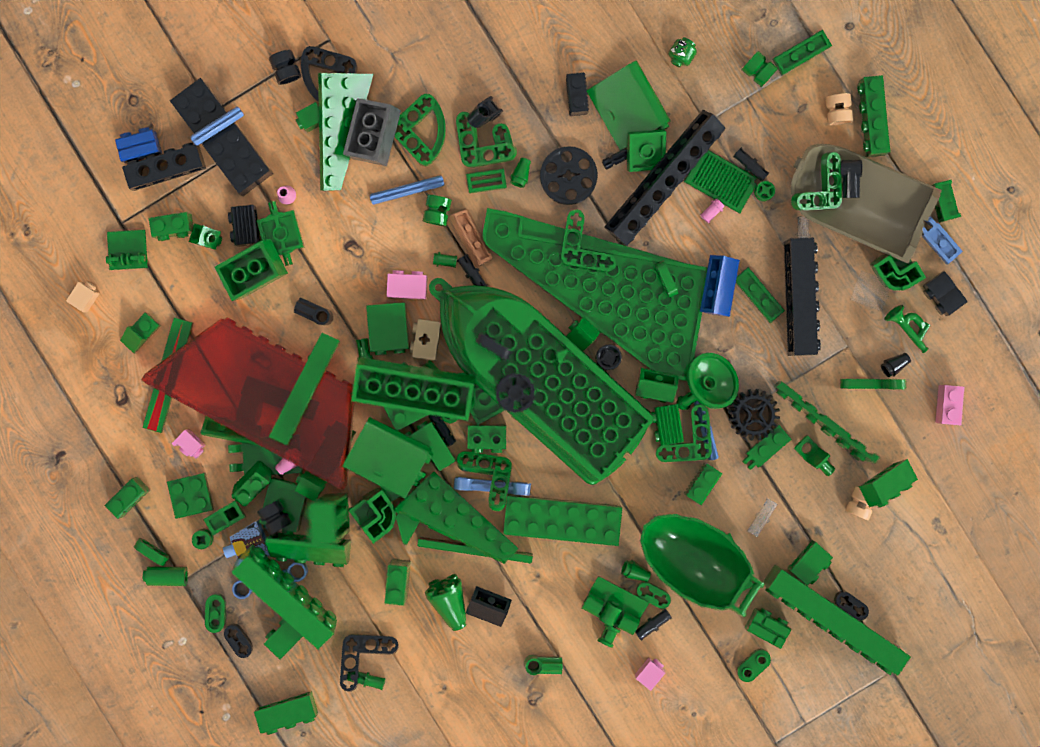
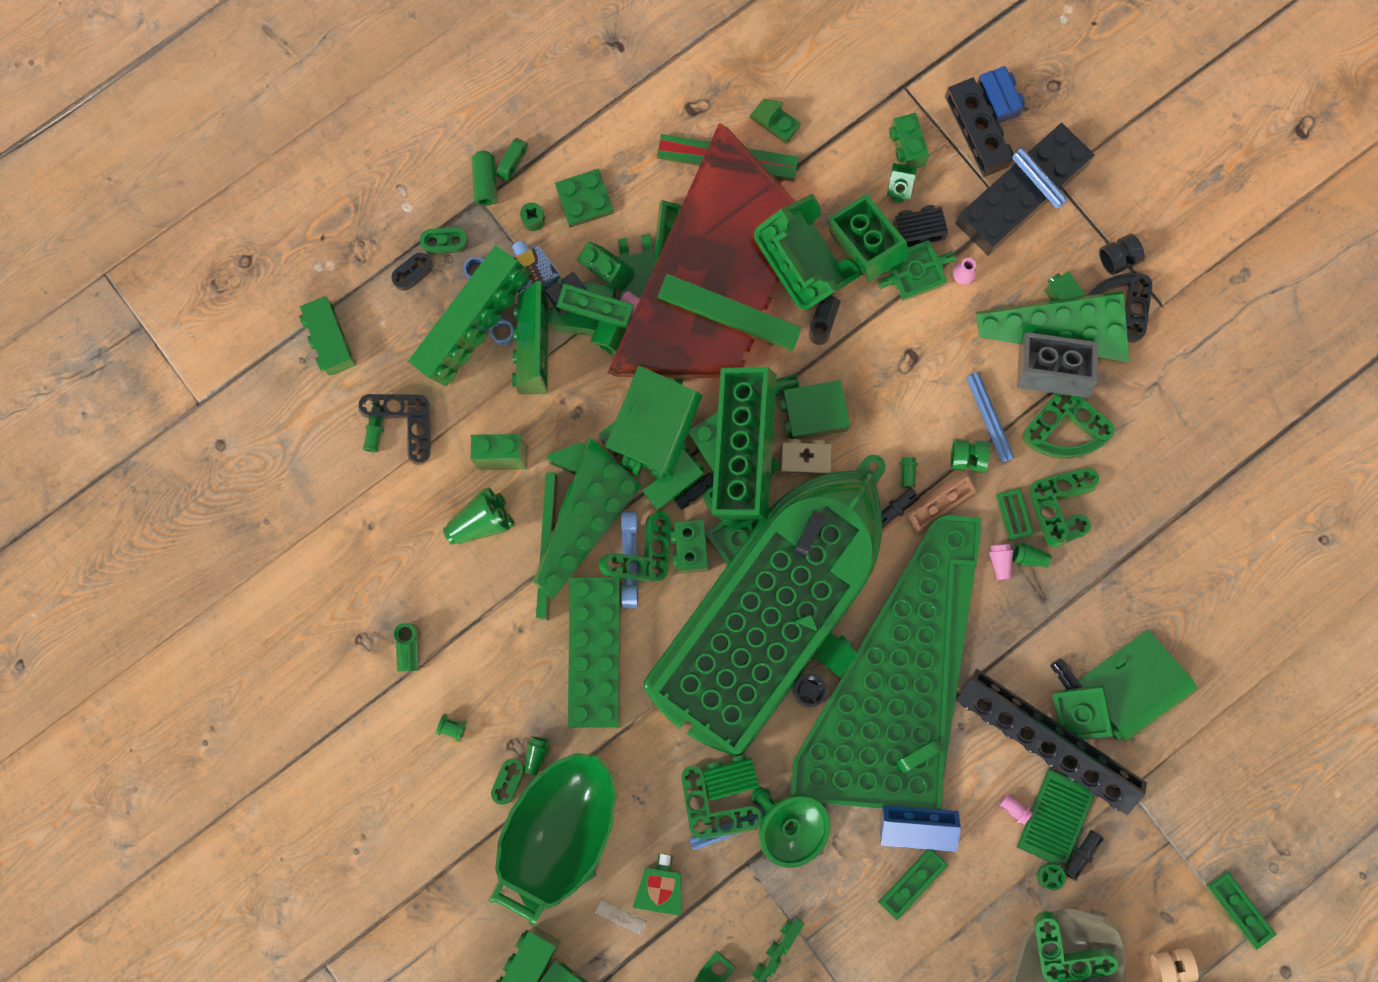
camera: 85 degrees right, 10 degrees down
light nougat brick [66,281,100,312] -> none
green brick [104,477,150,519] -> none
green hinge [106,230,148,270] -> none
bright pink brick [172,429,205,459] -> none
green brick [203,500,246,536] -> none
green brick [264,619,303,660] -> none
green brick [306,493,350,545] -> none
green brick [348,488,396,544] -> none
bright pink brick [387,270,427,299] -> none
black brick [466,586,512,627] -> none
black piece [467,96,503,128] -> none
black piece [495,373,535,413] -> none
black wedge [540,146,598,205] -> none
green beam [561,209,616,272] -> none
black brick [566,72,589,116] -> none
green panel [581,576,649,635] -> none
green brick [635,368,679,403] -> none
black pin [635,608,672,641] -> none
bright pink brick [635,658,665,691] -> none
green head [668,37,697,68] -> none
green brick [684,463,723,505] -> none
black gear [728,389,780,441] -> none
green plate [737,649,771,682] -> none
green wheel [741,51,778,87] -> none
green hinge [742,425,792,470] -> none
green brick [745,608,791,649] -> none
black brick [784,238,821,356] -> none
clear pin [795,216,811,238] -> none
none -> green tile [557,283,634,329]
none -> green torso [633,853,682,916]
none -> green windscreen [754,193,864,310]
none -> bright pink cone [989,544,1013,580]

